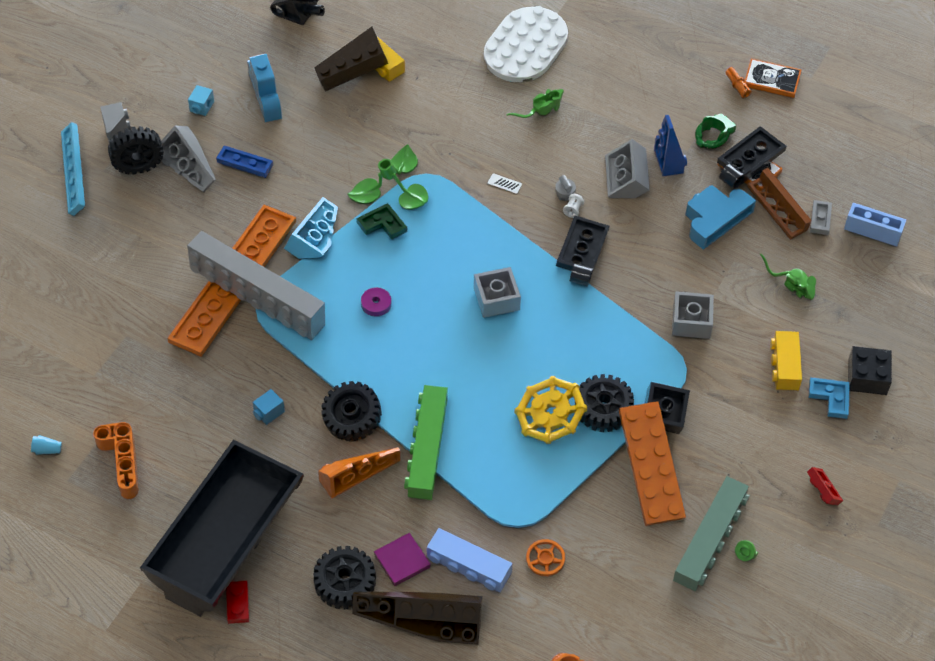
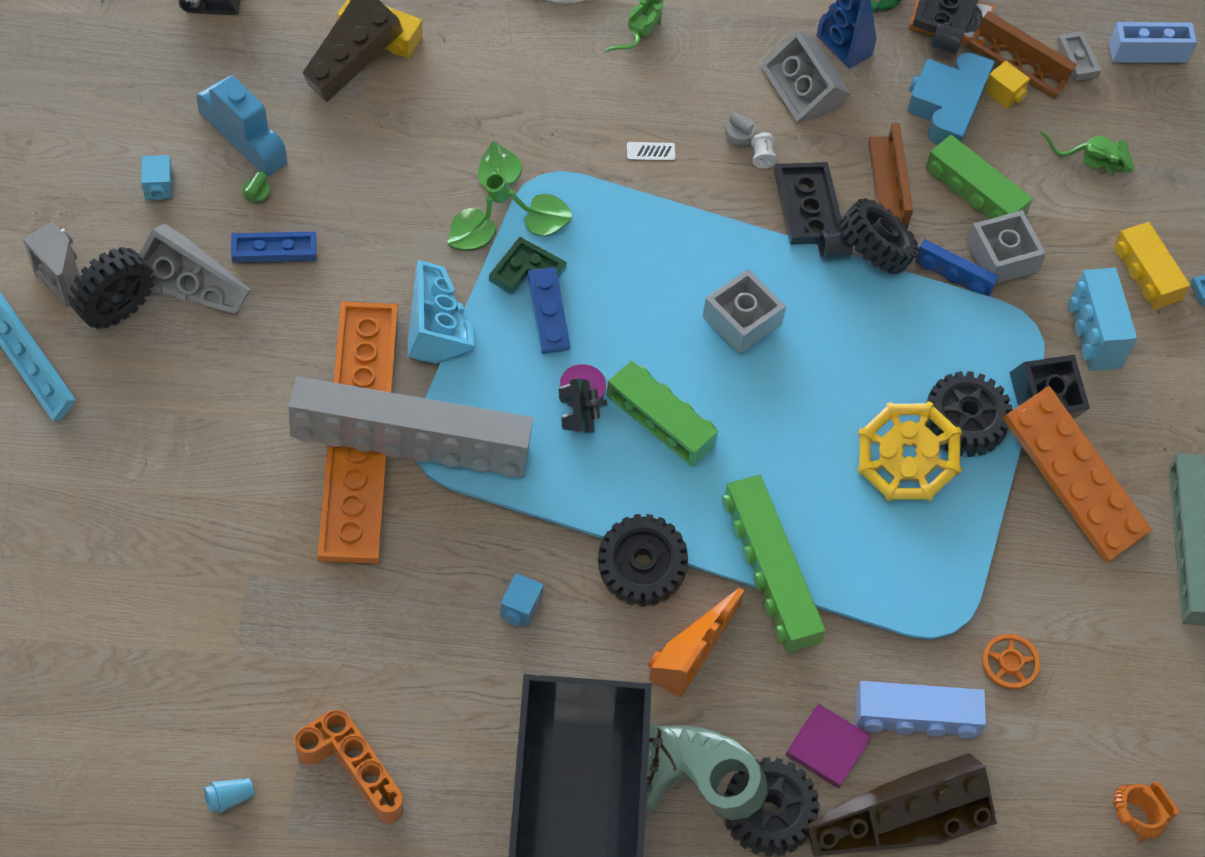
camera: 30 degrees left, 5 degrees up
none -> bright green plate [242,171,270,203]
none -> blue plate [527,267,571,354]
none -> black hips [558,378,608,434]
none -> bright green brick [606,360,718,467]
none -> sand green animal [646,721,768,820]
none -> black wheel [840,198,919,275]
none -> dark orange fence [868,123,913,226]
none -> blue plate [915,239,999,296]
none -> bright green brick [925,135,1033,219]
none -> yellow brick [984,61,1030,109]
none -> medium azure brick [1068,267,1137,371]

